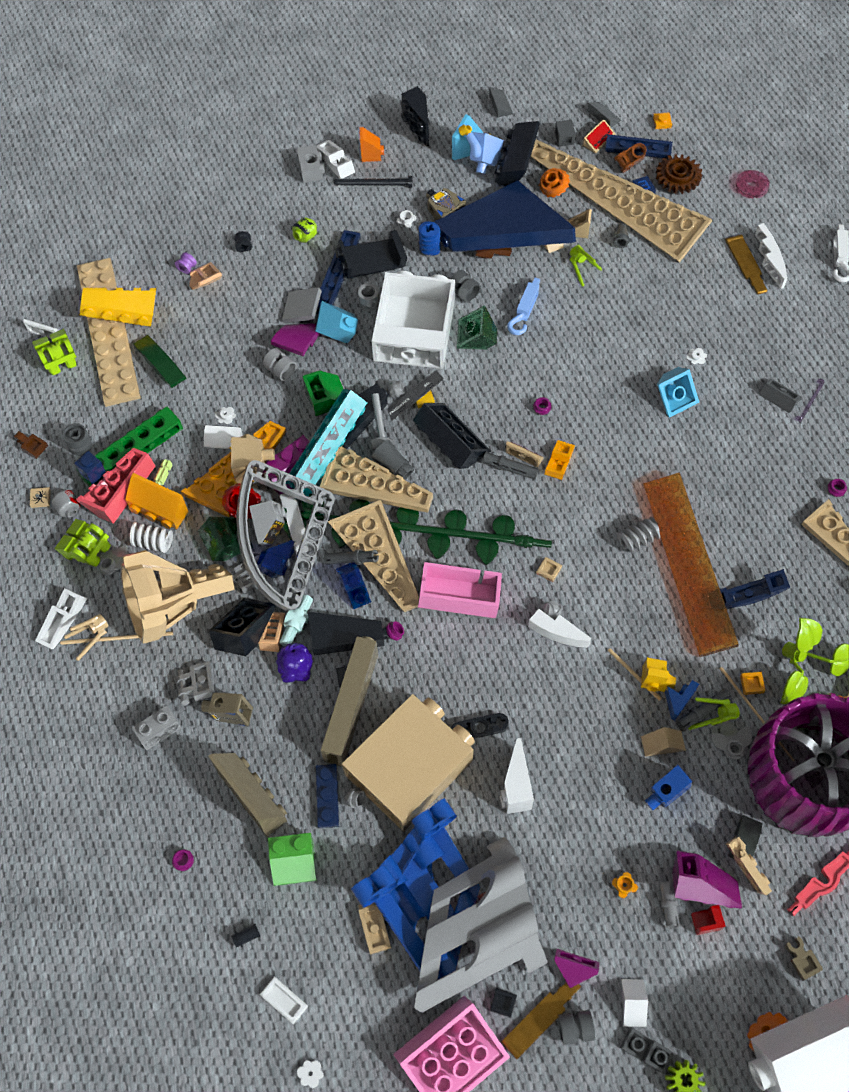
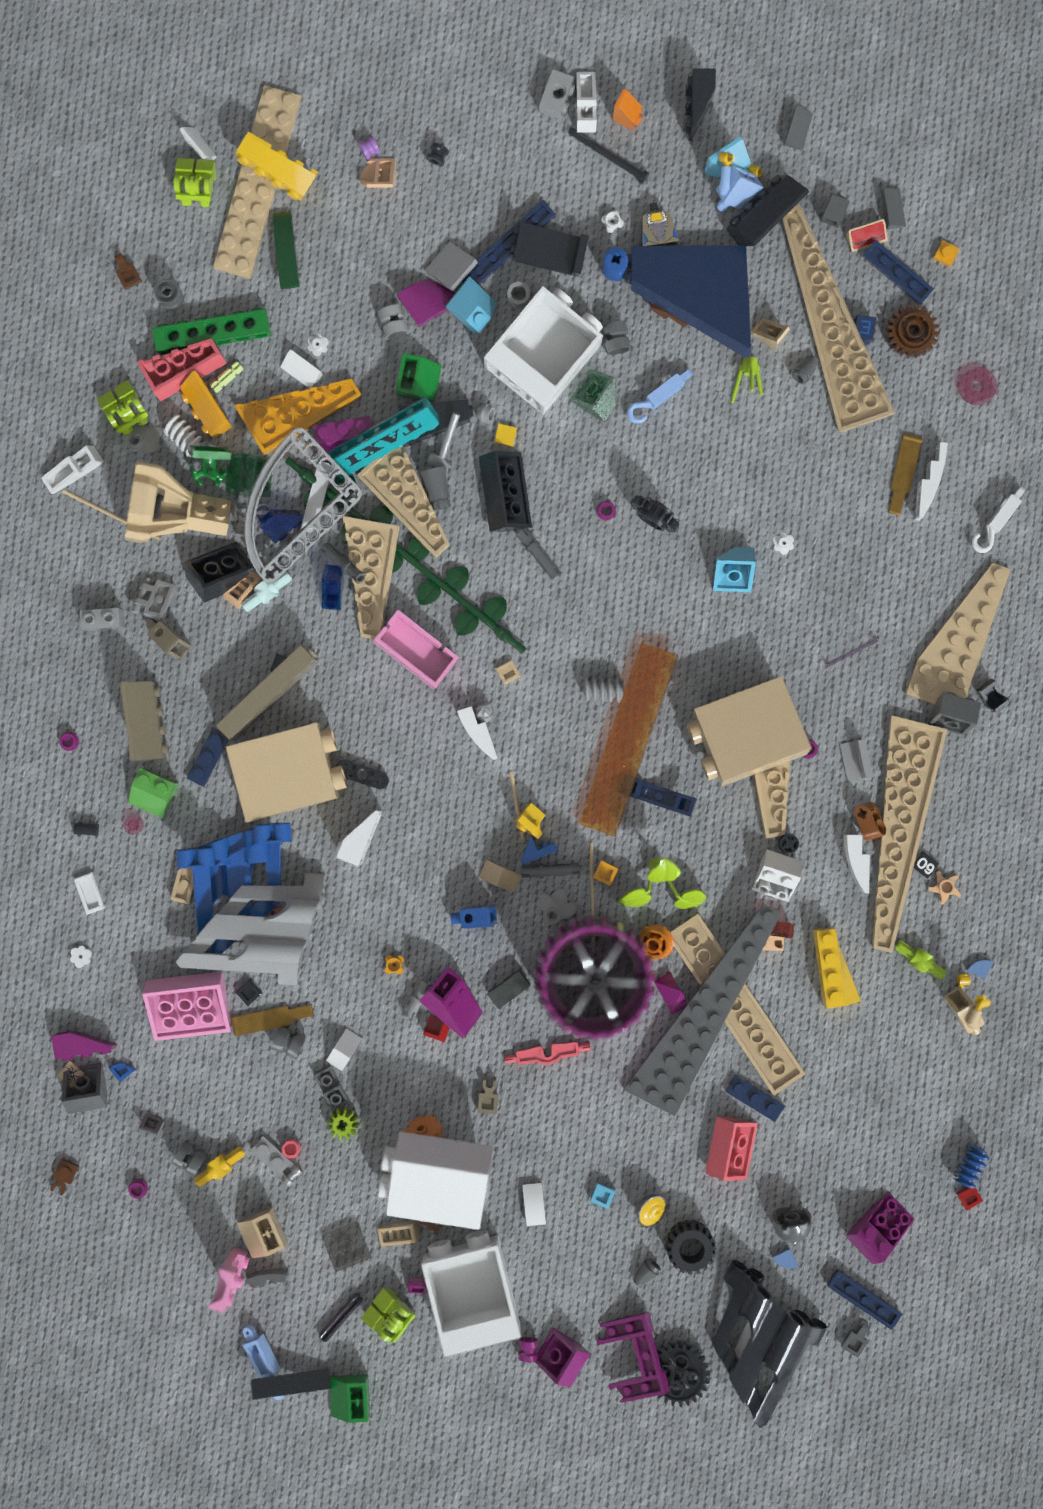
camera: 30 degrees right, 25 degrees up
tan tile [30,487,51,508] -> none
light grey head [52,489,81,517] -> none
tan plant [64,614,108,661] -> none
dark blue brick [74,451,106,484] -> none
red hair [222,483,261,519] -> none
tan torso [229,434,275,486] -> none
light grey slope [249,500,286,546] -> none
dark purple hair [276,643,313,683] -> none
lime head [292,217,317,243] -> none
black slope [308,612,388,656] -> none
light grey plate [344,787,366,808] -> none
magenta plate [386,621,404,641] -> none
flat silver sticker [387,370,444,421] -> none
tan slope [505,441,544,467] -> none
orange piece [539,168,570,198] -> none
light orange slope [545,440,575,480] -> none
magenta slope [554,949,600,988] -> none
dark orange piece [614,143,647,173] -> none
lime plant [688,697,740,730] -> none
tan hinge [726,837,772,895] -> none
dark grey slope [759,379,802,413] -> none
none -> clear pink tile [124,815,144,835]
none -> green piece [188,445,231,487]
none -> black gear [630,495,679,533]
none -> tan brick [686,676,811,787]

